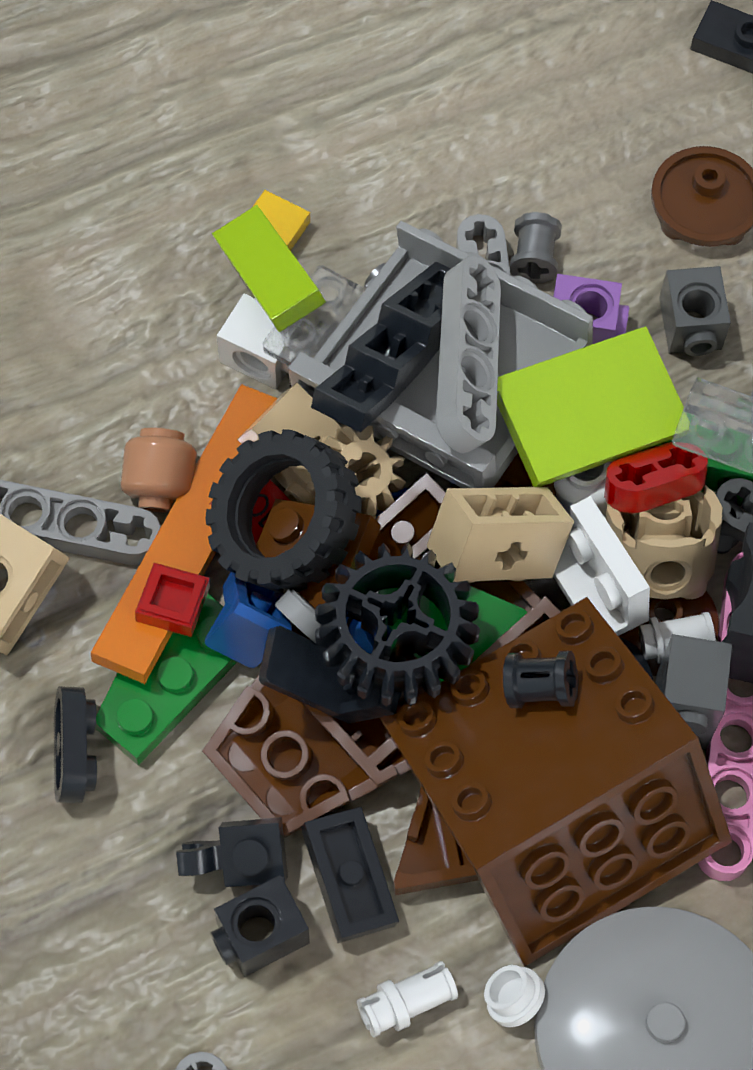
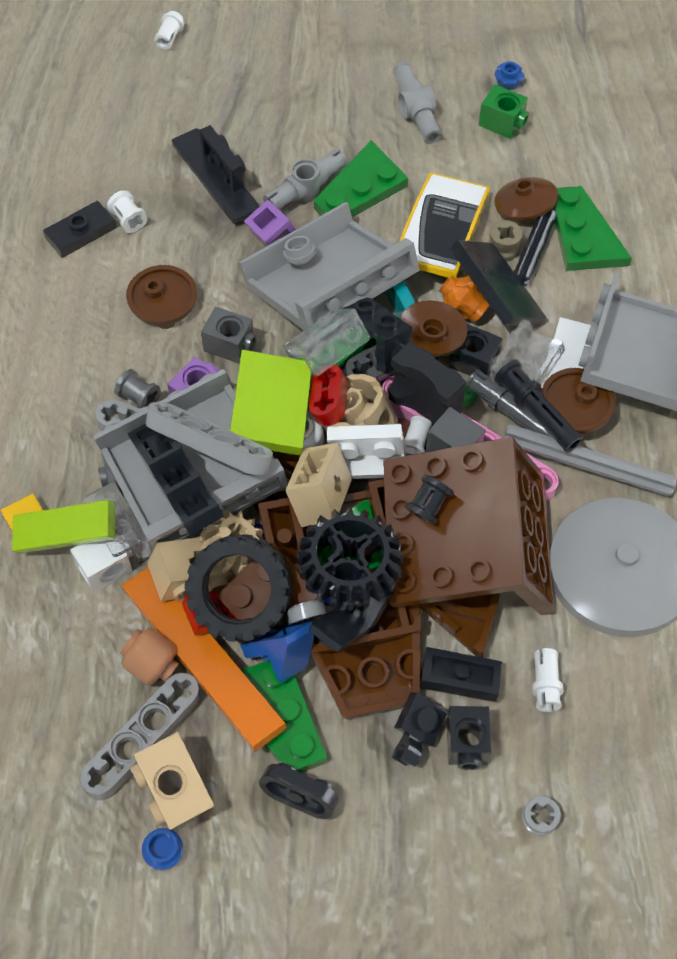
camera: 60 degrees left, 5 degrees down
red tile [135,562,210,637] -> none
white plate [484,965,545,1027] -> none

